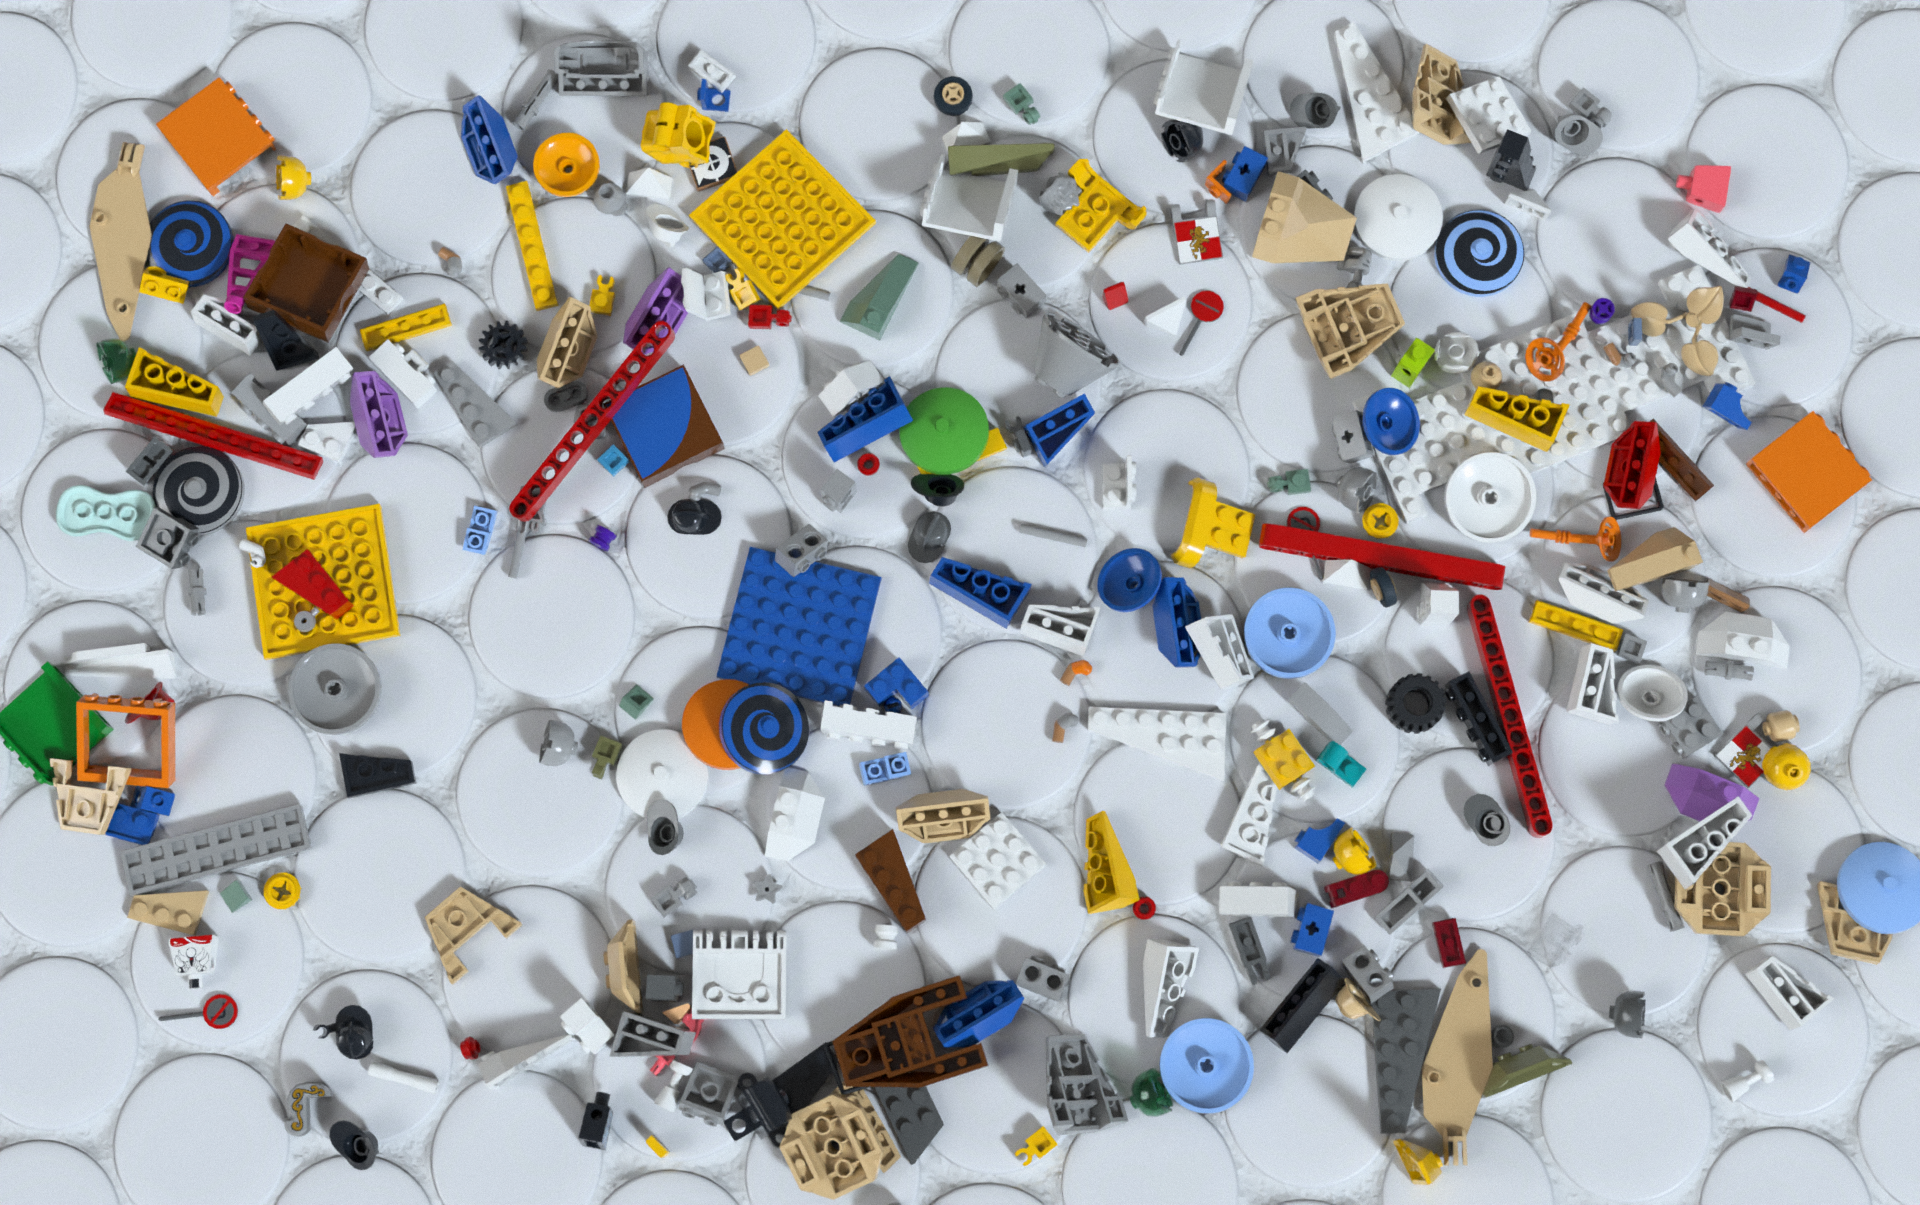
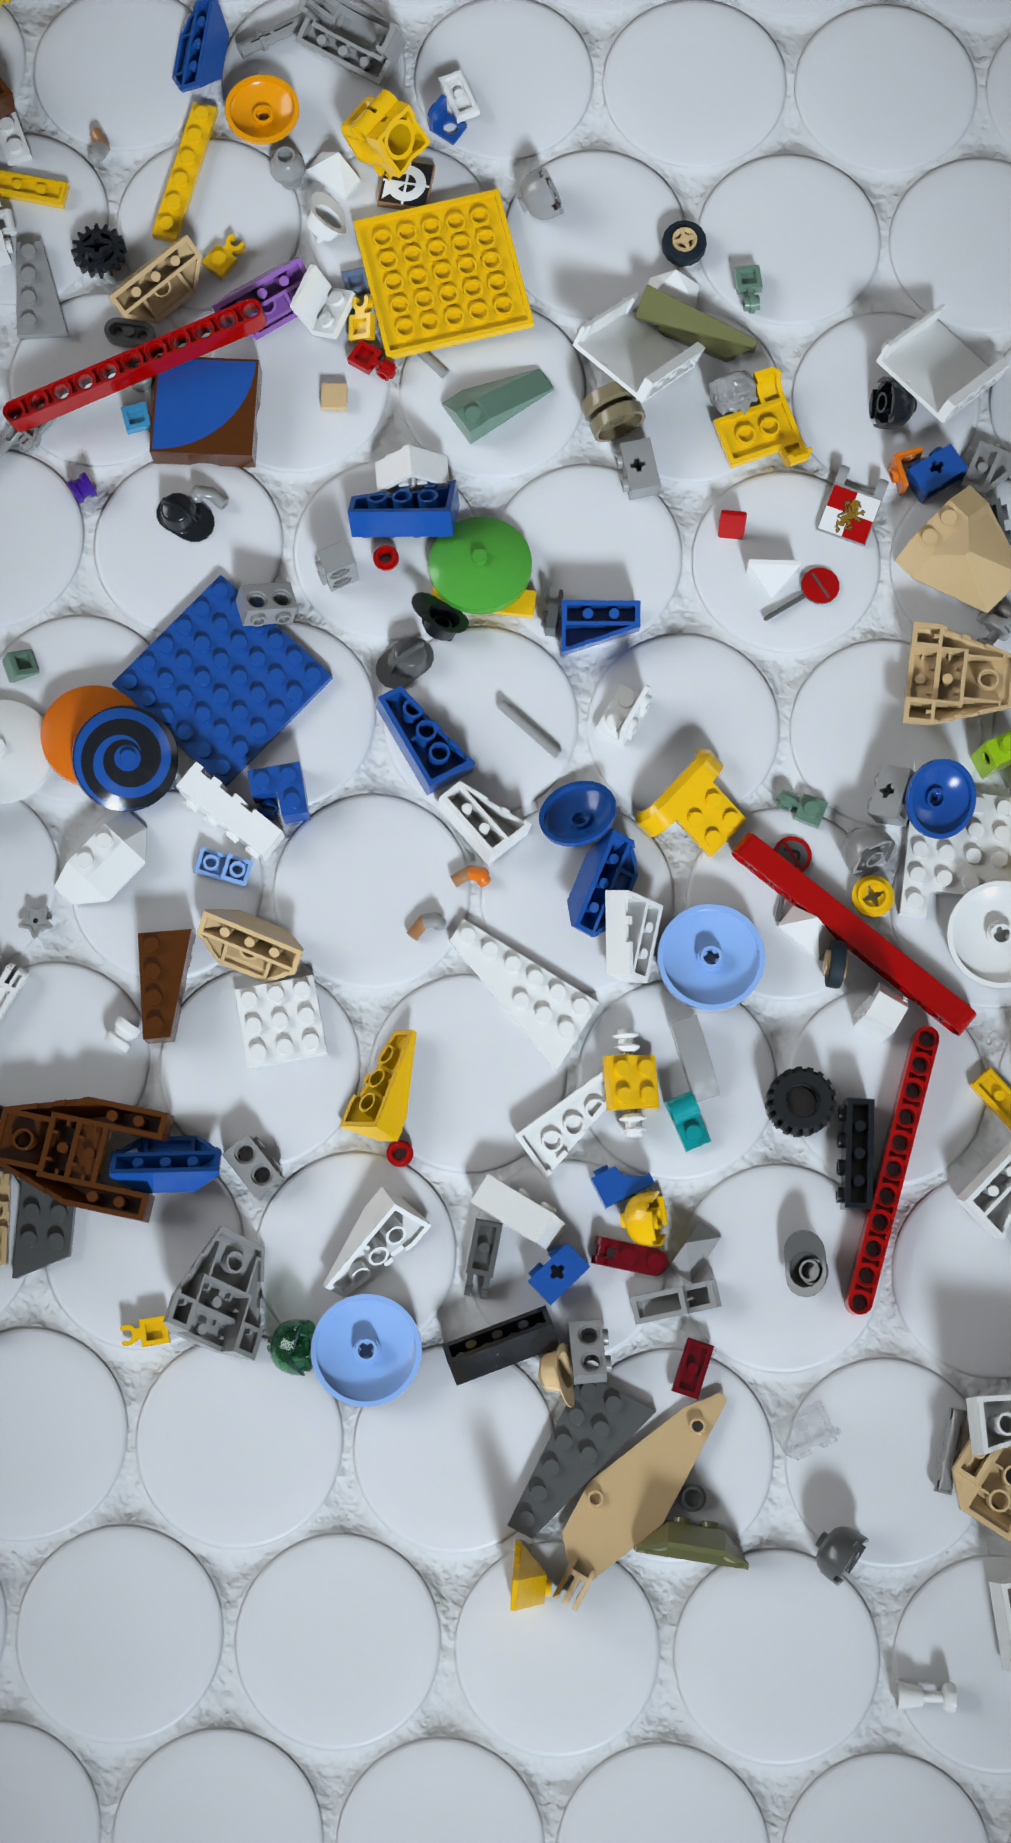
camera: 30 degrees right, 0 degrees up
light grey cone [1034,312,1120,398] -> none
none -> light grey cylinder [518,166,564,220]

